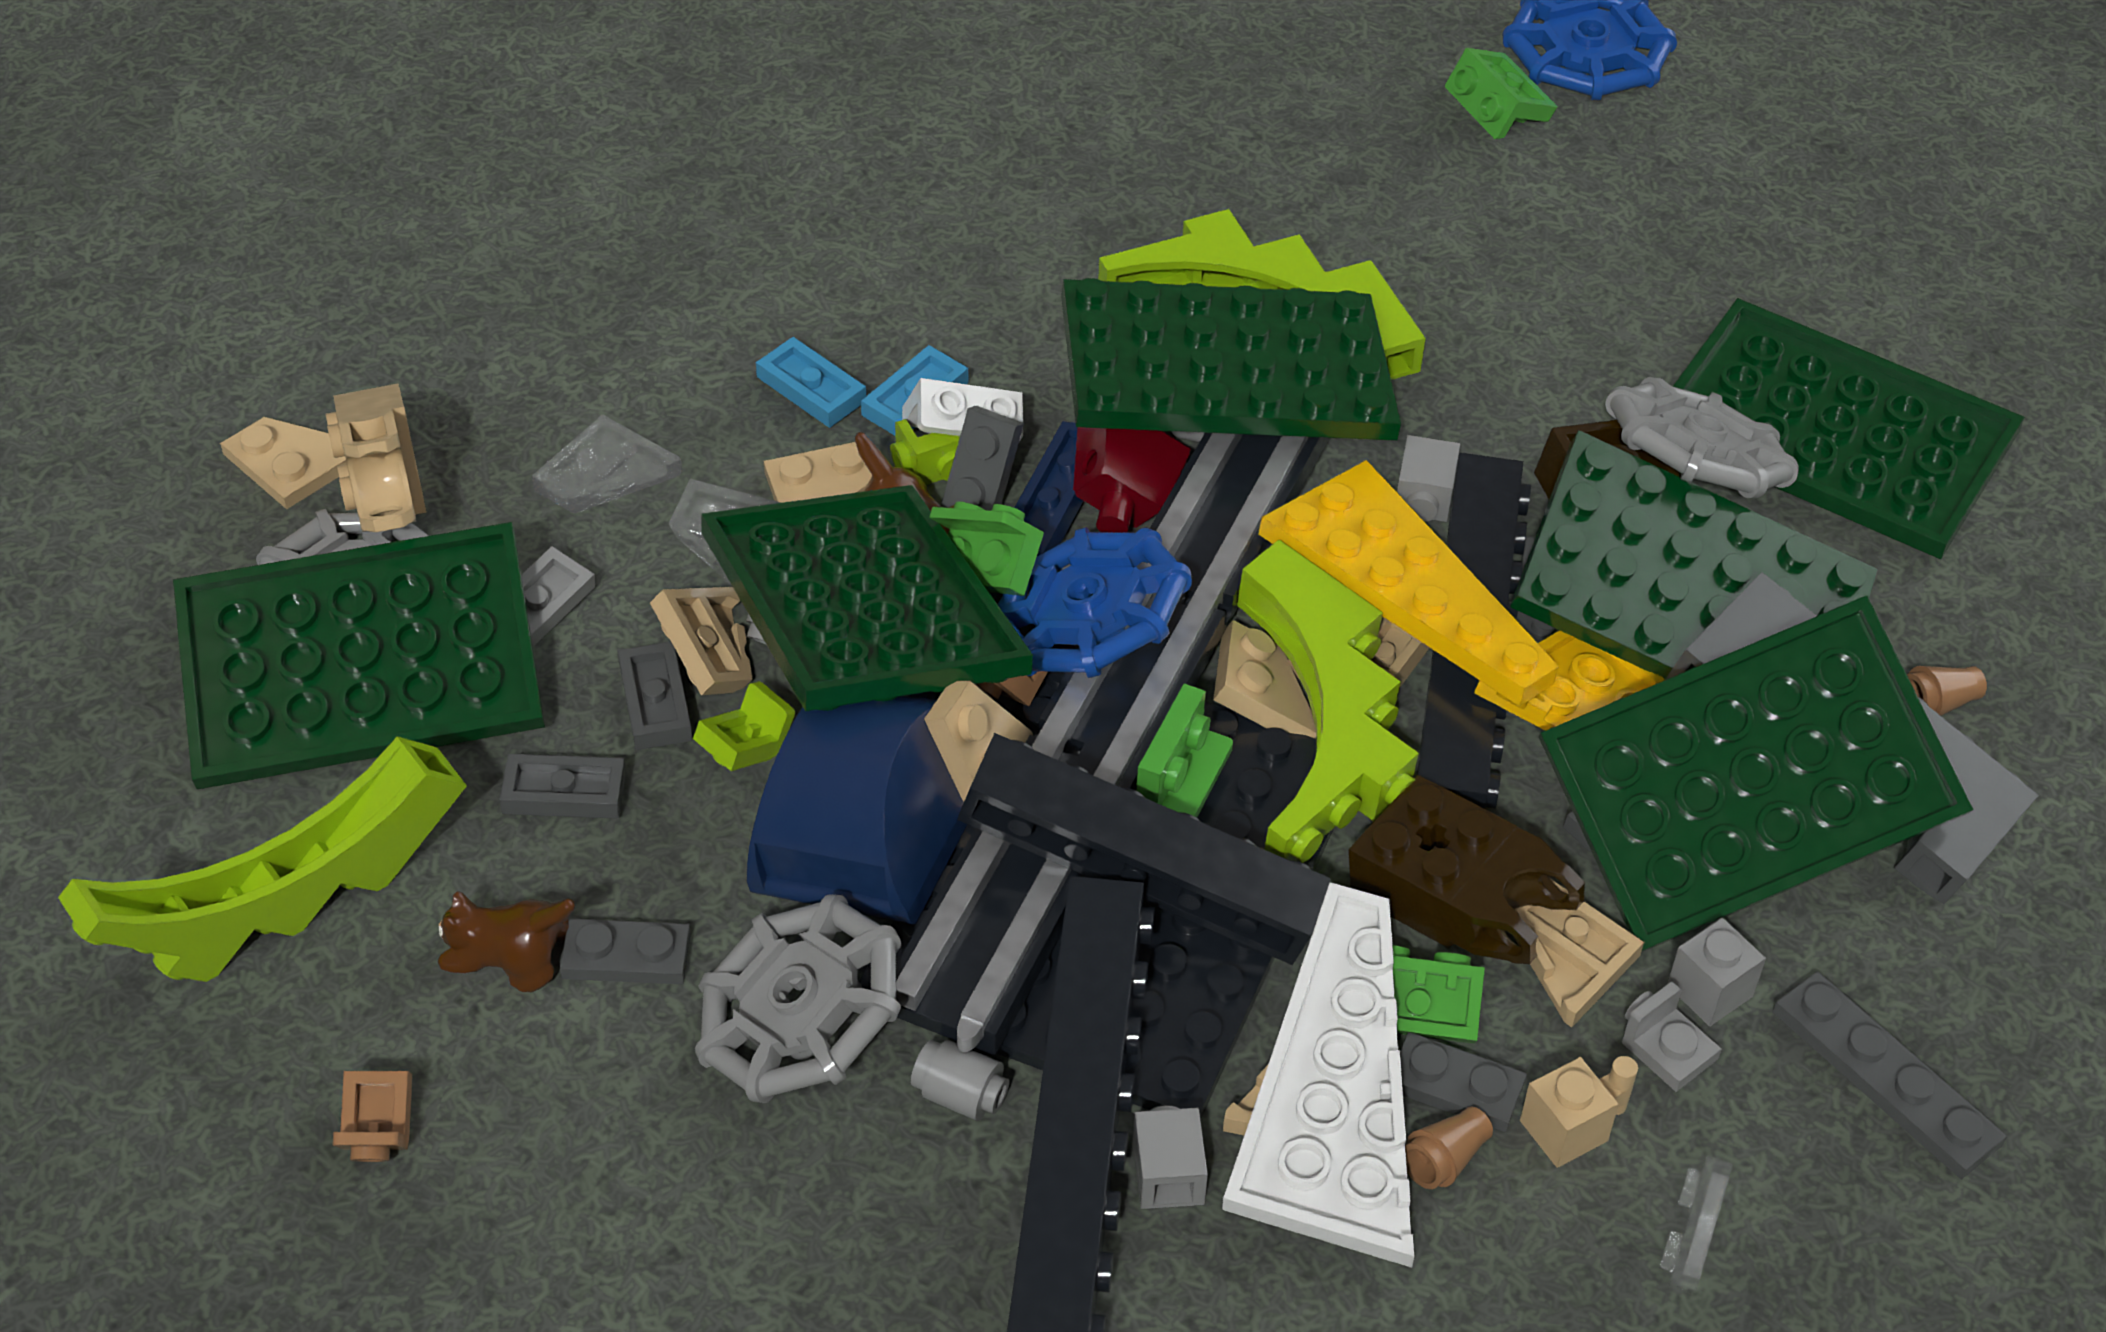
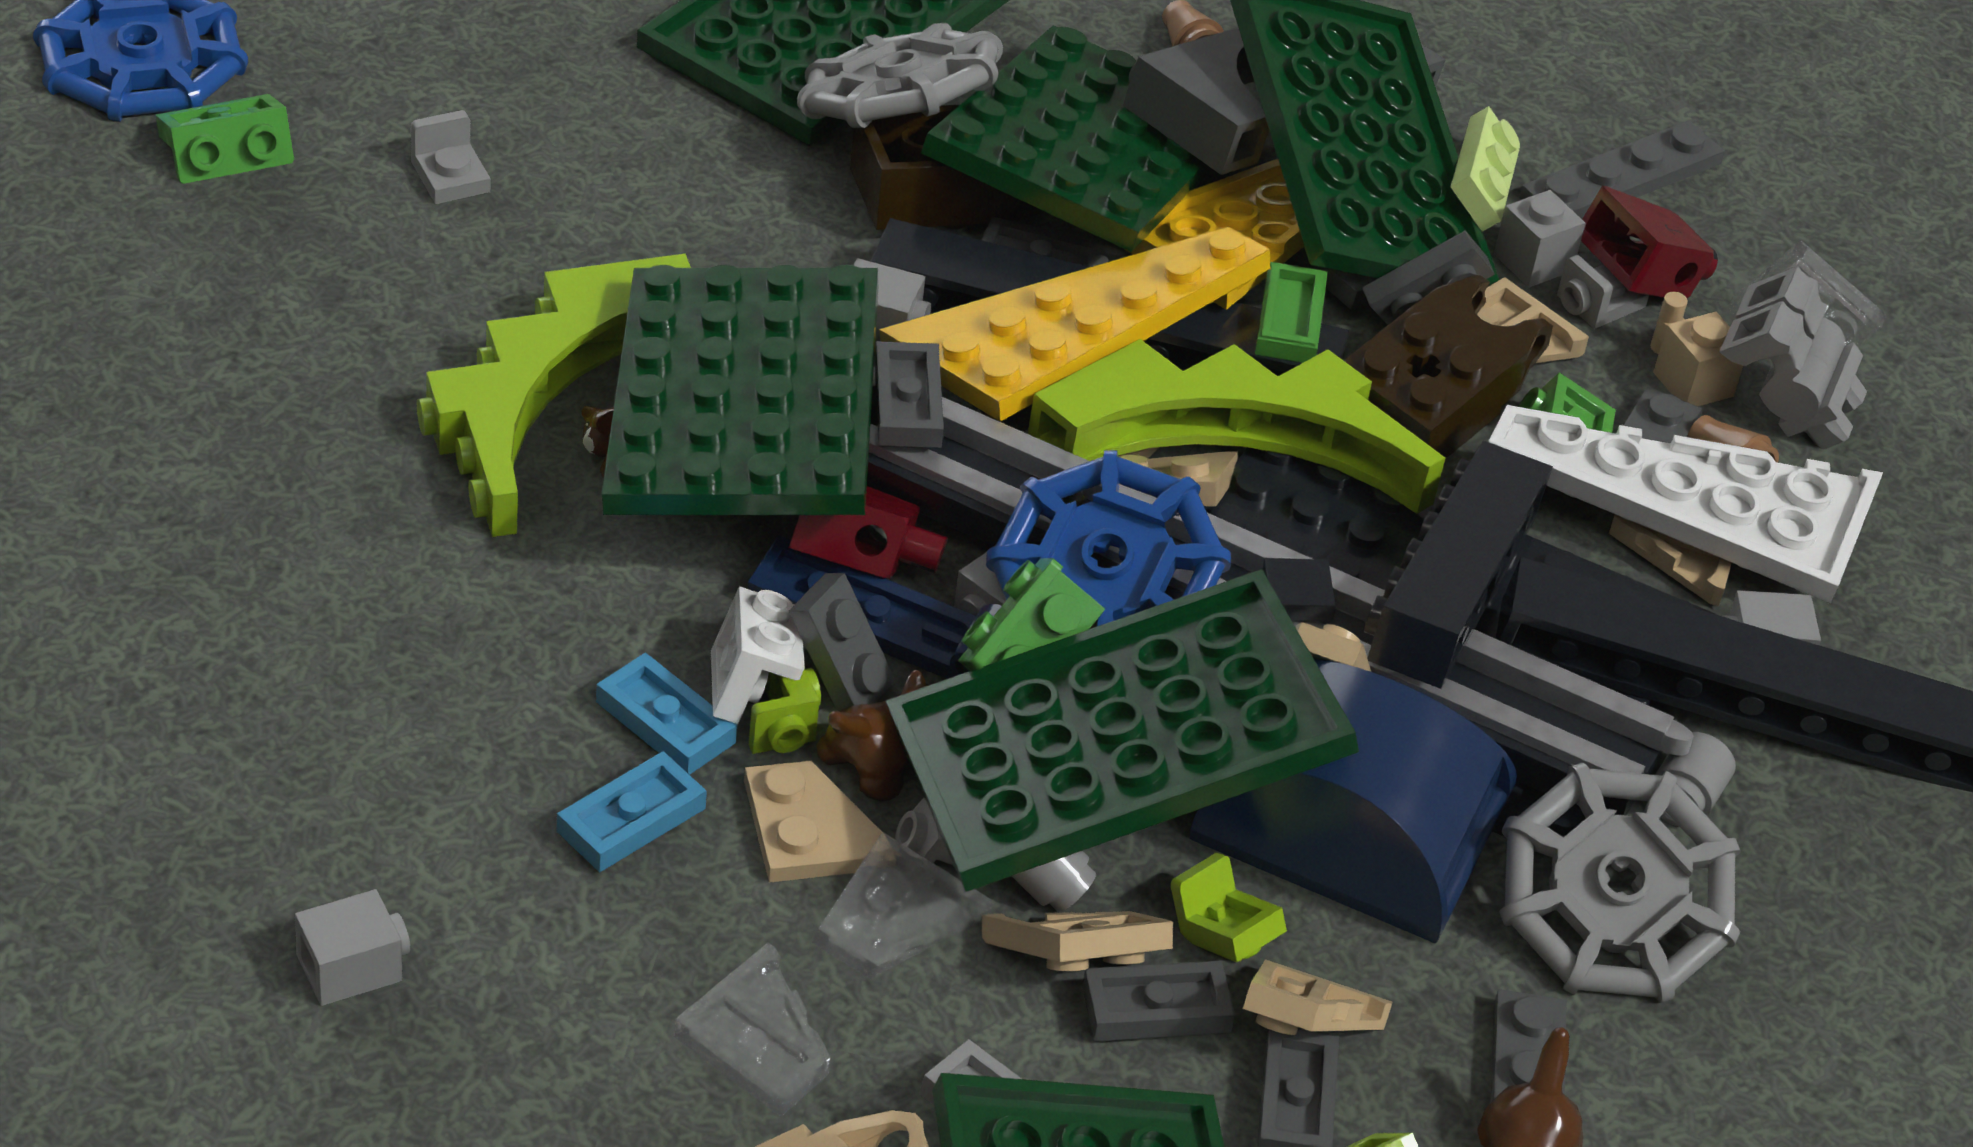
camera: 90 degrees left, 5 degrees down
bright green bracket [1137,684,1233,818] -> none
none -> light grey brick [295,889,410,1006]
none -> light grey bracket [411,110,491,204]
none -> dark grey plate [874,341,944,448]
none -> tan wing [1243,959,1393,1035]
none -> bright green tile [1255,262,1328,363]
none -> black tile [1262,558,1336,622]
none -> dark grey plate [1362,231,1495,325]
none -> yellowish green plate [1451,106,1520,231]
none -> dark red torso [1581,185,1718,298]
none -> light grey hips [1719,266,1867,449]

